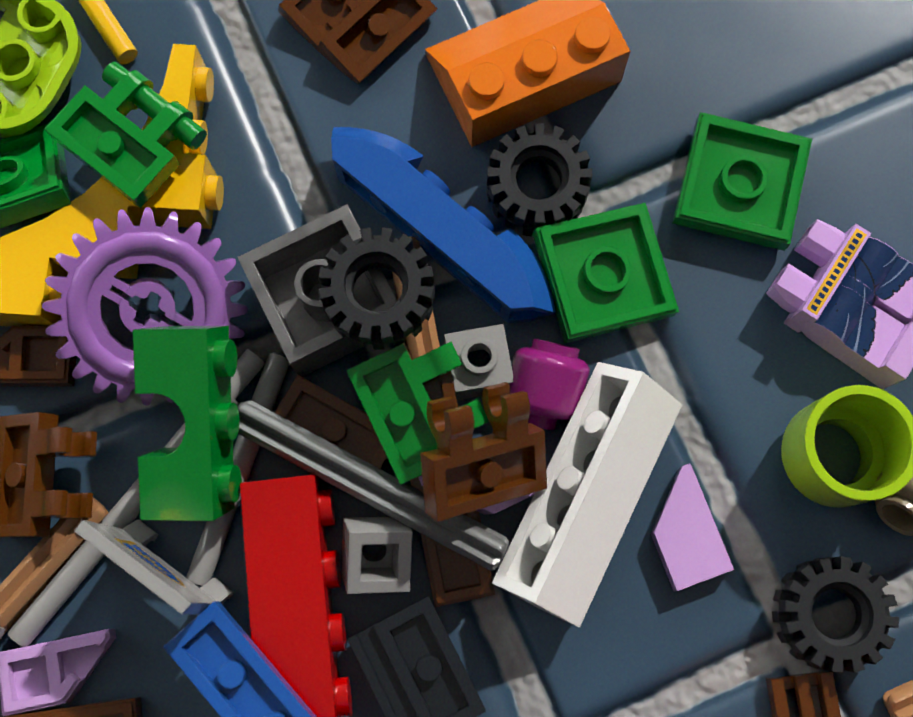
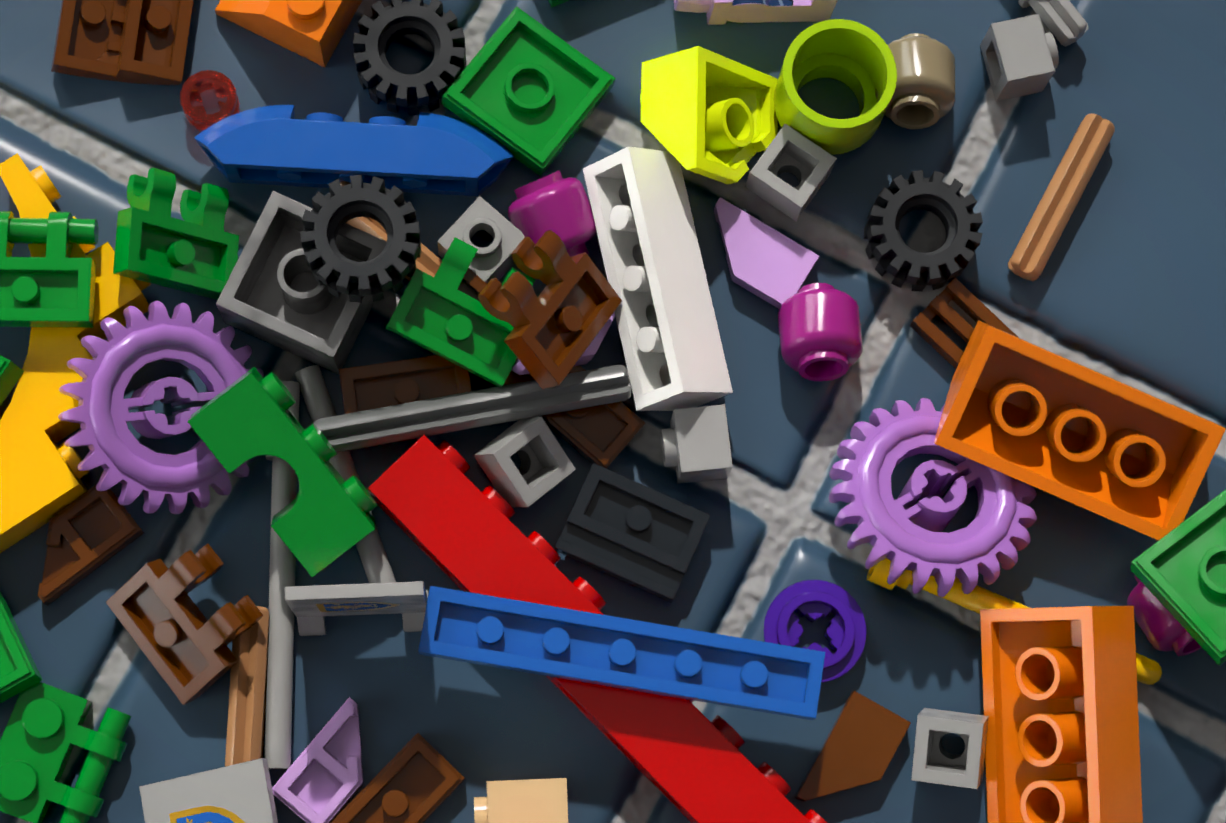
camera: 50 degrees left, 0 degrees up
none -> green plate [113,168,239,300]
none -> clear red bush [180,70,240,131]
none -> neon yellow slope [640,46,778,184]
none -> light grey plate [660,404,733,484]
none -> light grey plate [745,124,837,222]
none -> magenta head [778,283,863,381]

